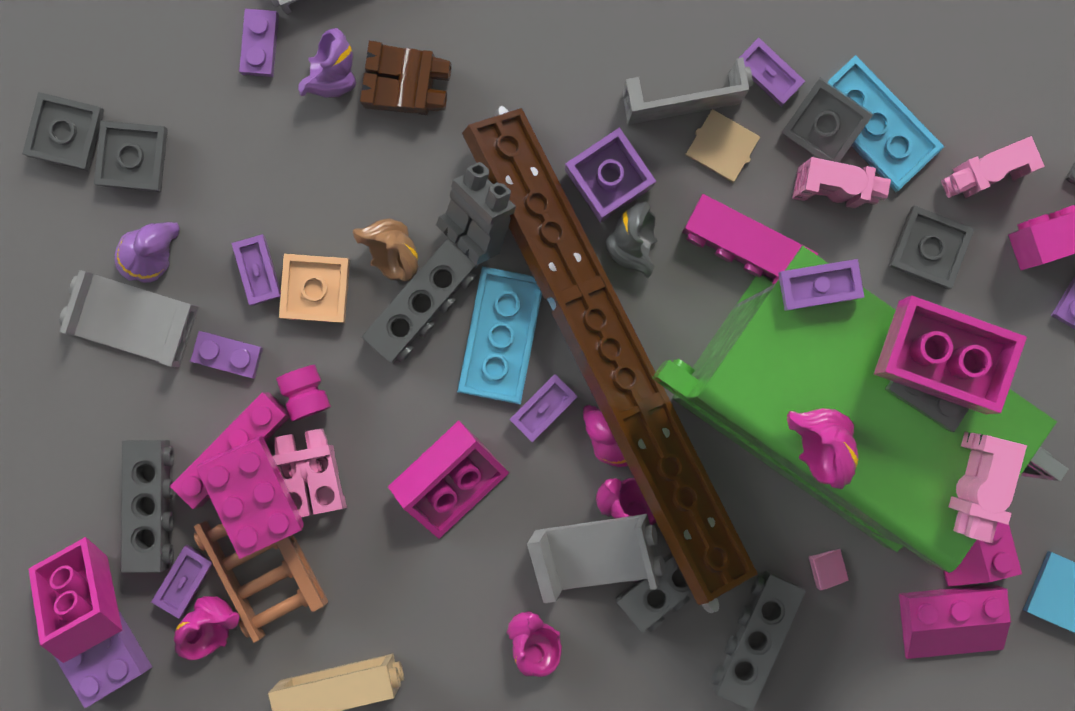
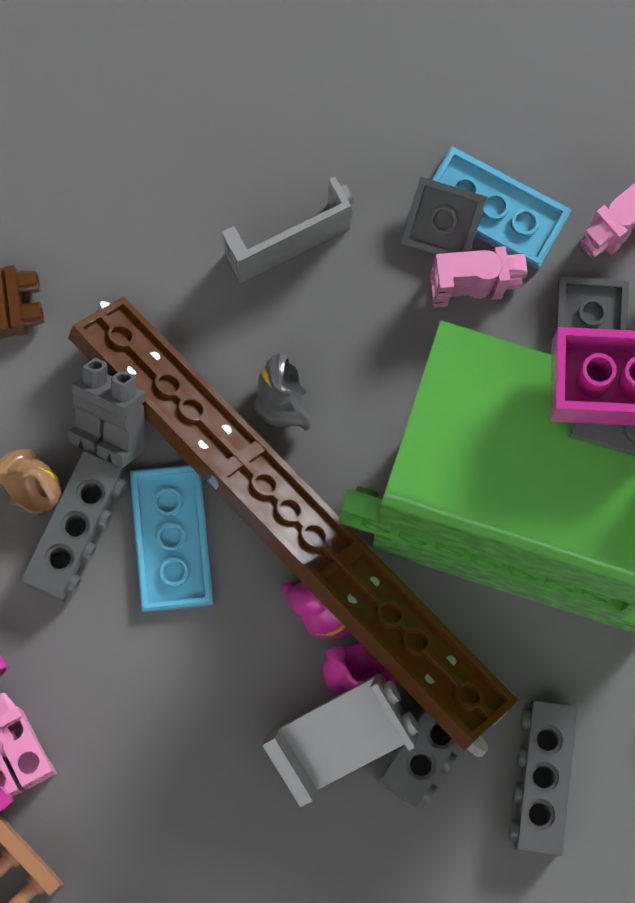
camera: 20 degrees left, 10 degrees down
dark pink slope [388,420,509,539] -> none
dark pink hair [506,611,562,677] -> none
medium lavender plate [509,374,578,442] -> none
medium lavender brick [565,127,656,223] -> none
dark pink brick [682,194,819,285] -> none
tan piece [686,109,760,183] -> none
medium lavender plate [739,37,805,107] -> none
medium lavender plate [778,259,864,311] -> none
dark pink hair [787,408,858,489] -> none
bright pink slope [809,549,849,591] -> none

